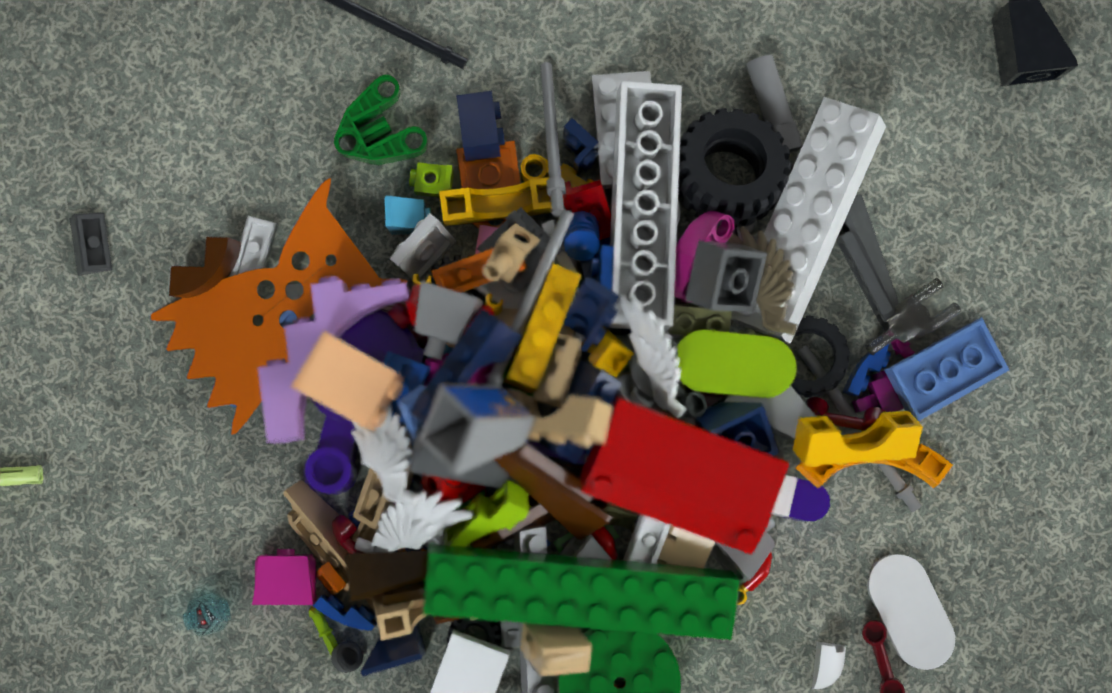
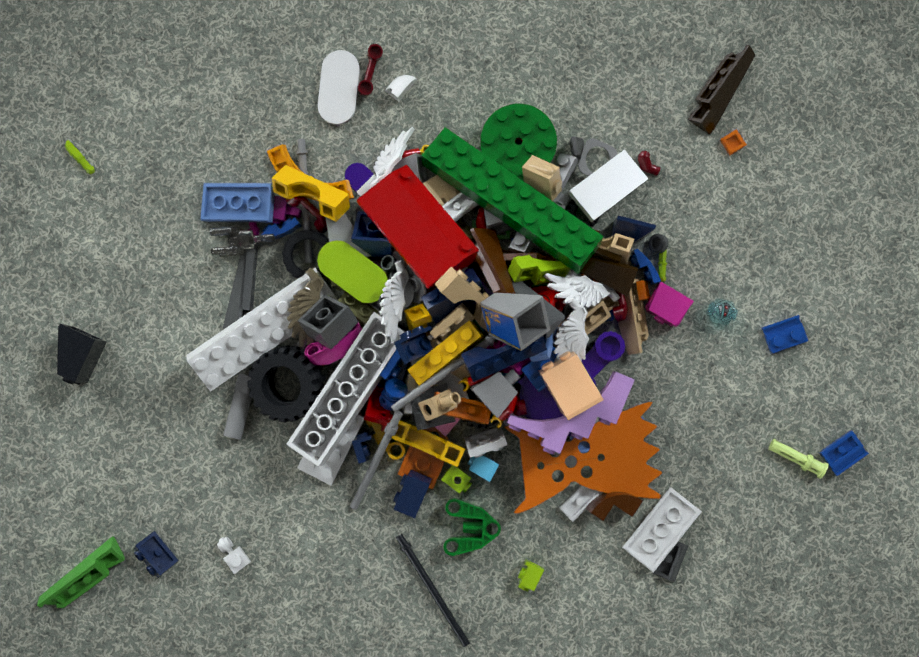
camera: 140 degrees left, 0 degrees up
none -> white animal [369,127,415,187]
none -> lime brick [518,559,544,592]
none -> white plate [622,487,702,573]
none -> blue plate [762,315,808,354]

